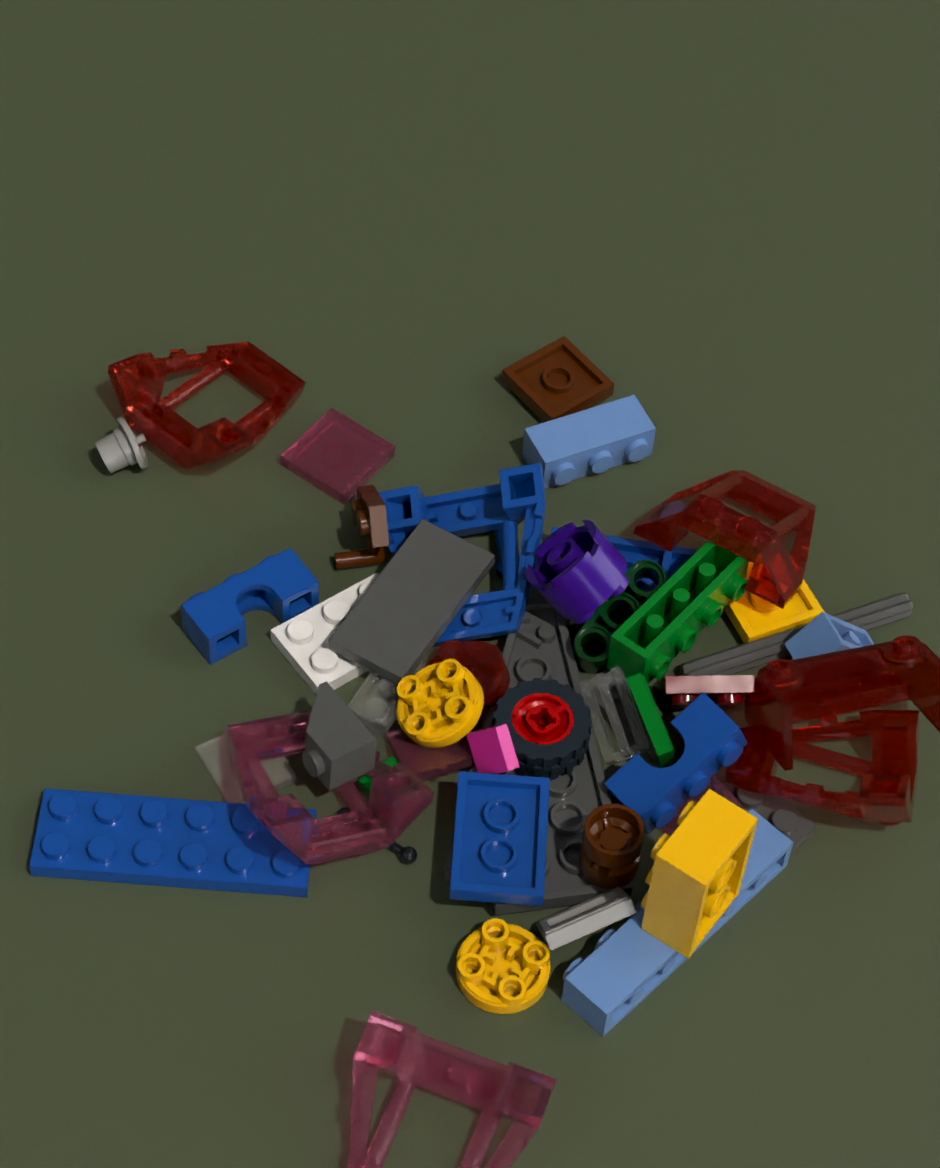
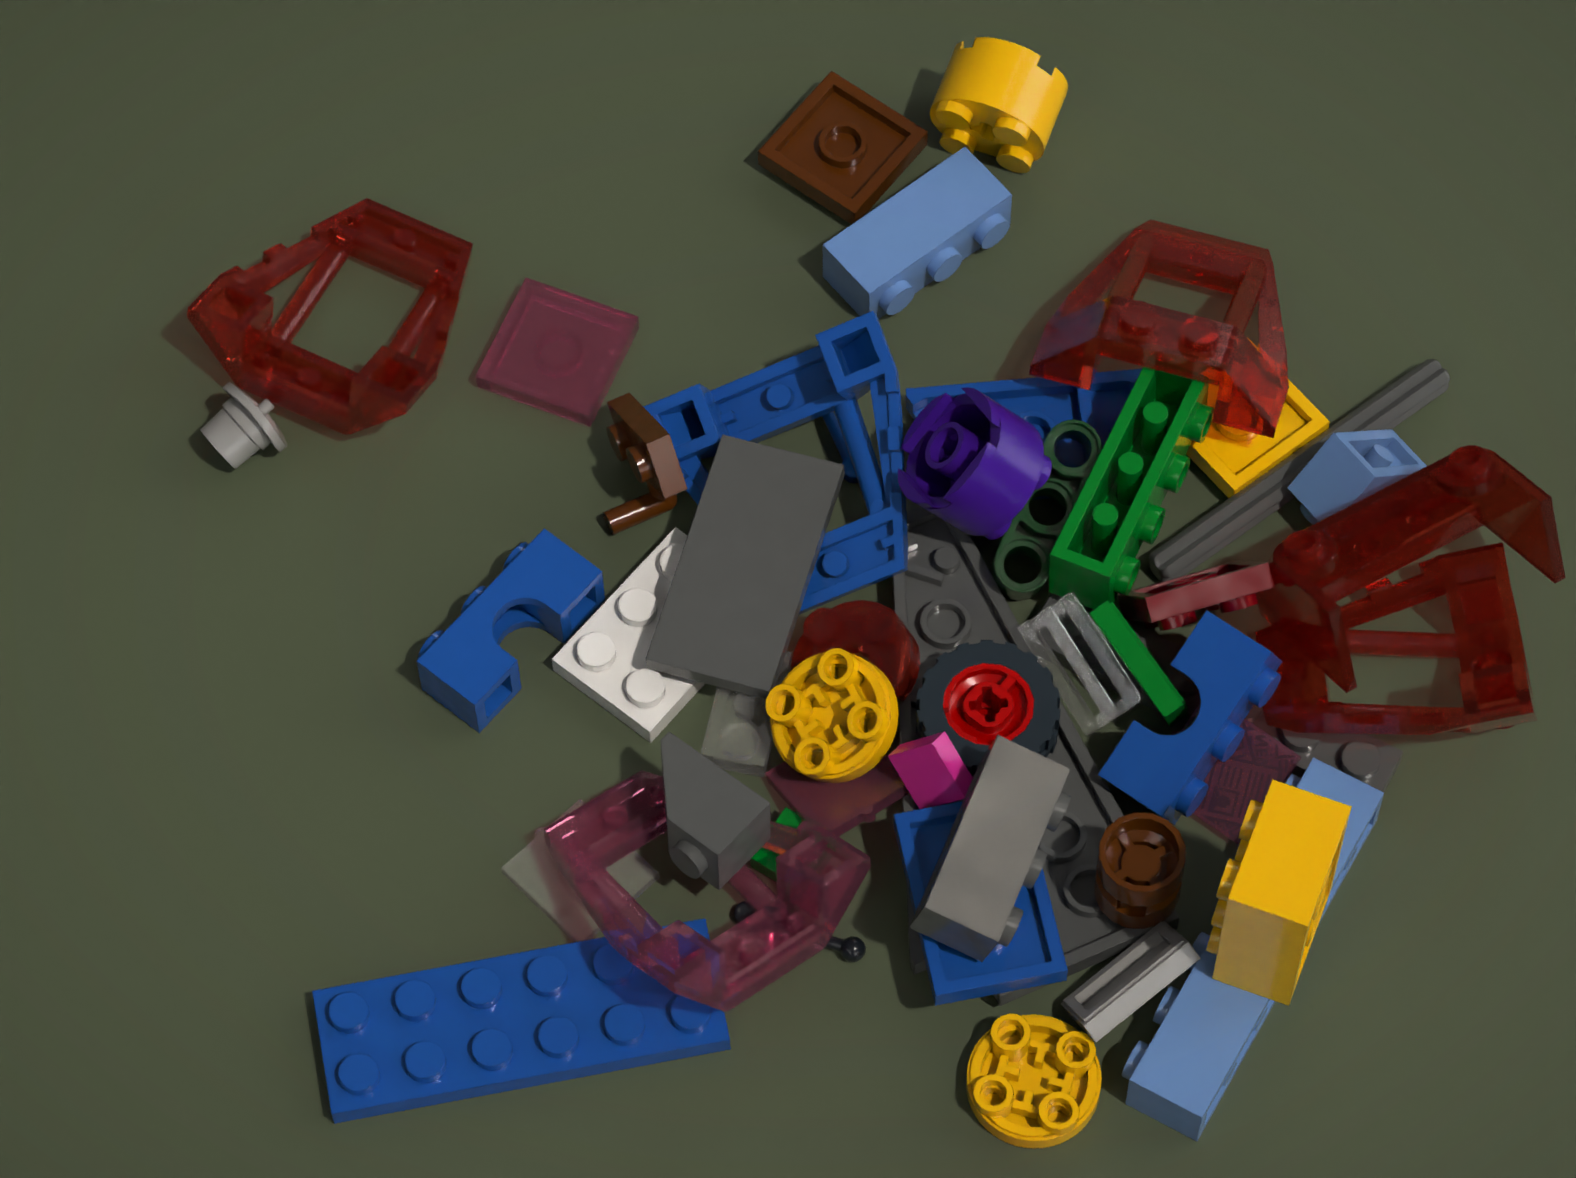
camera: 10 degrees left, 10 degrees up
none -> dark grey brick [909,735,1071,962]
none -> yellow brick [930,37,1068,173]

